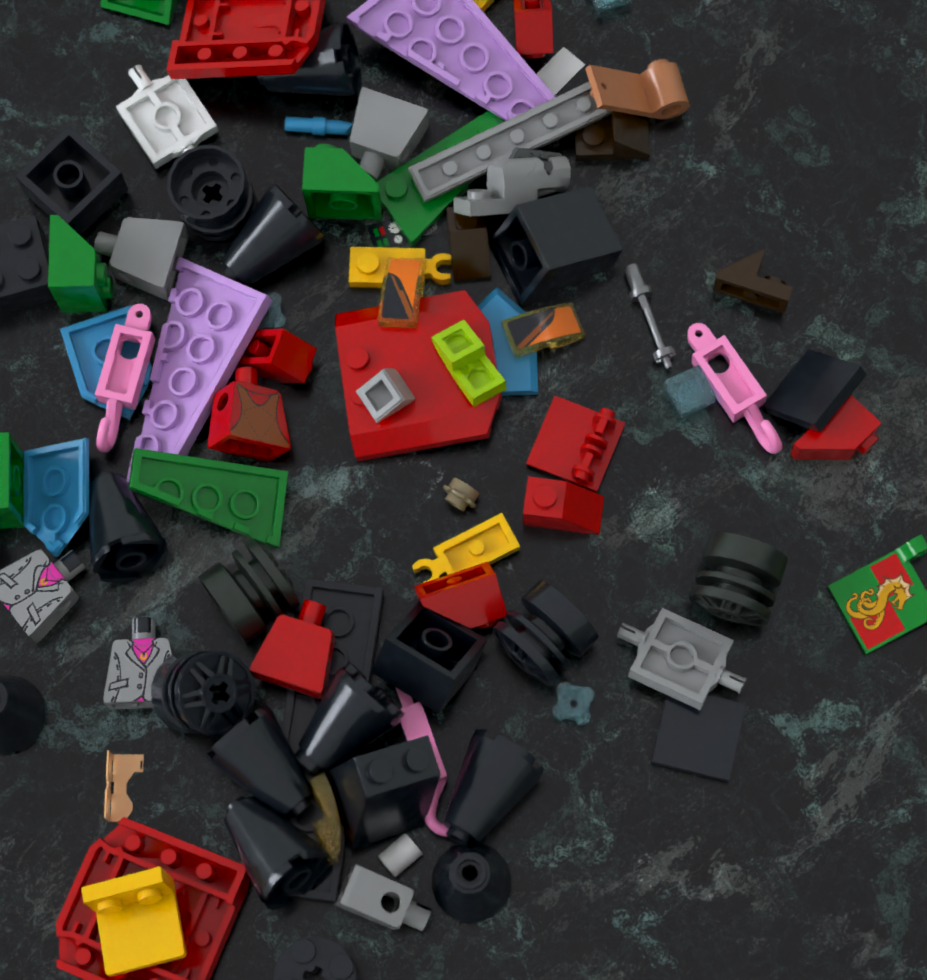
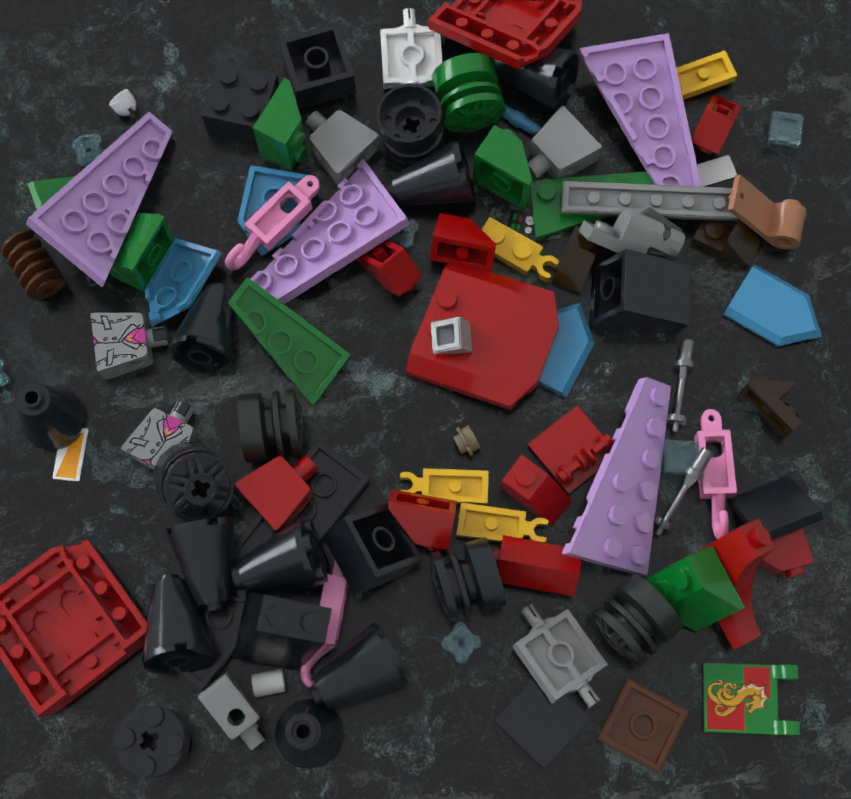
camera: 25 degrees right, 0 degrees up
yellow bracket [81,866,186,977] -> none
light nougat piece [104,750,144,822] -> none
red torso [208,367,291,462] -> none
clear yellow slope [309,773,341,865] -> none
slope [377,257,427,328] -> none
lime slope [431,320,506,407] -> none
slope [501,302,586,359] -> none
none -> sticker [52,428,88,481]
none -> red slope [430,213,496,272]
none -> green wheel [431,53,506,132]
none -> yellow plate [456,502,549,543]
none -> red brick [493,535,581,597]
none -> lavender wing [561,377,671,576]
none -> reddish brown tile [596,678,689,773]
none -> green slope [646,546,745,632]
none -> flat silver piece [654,447,714,536]
none -> red arch [695,518,776,650]
none -> dark azure tile [723,264,822,347]

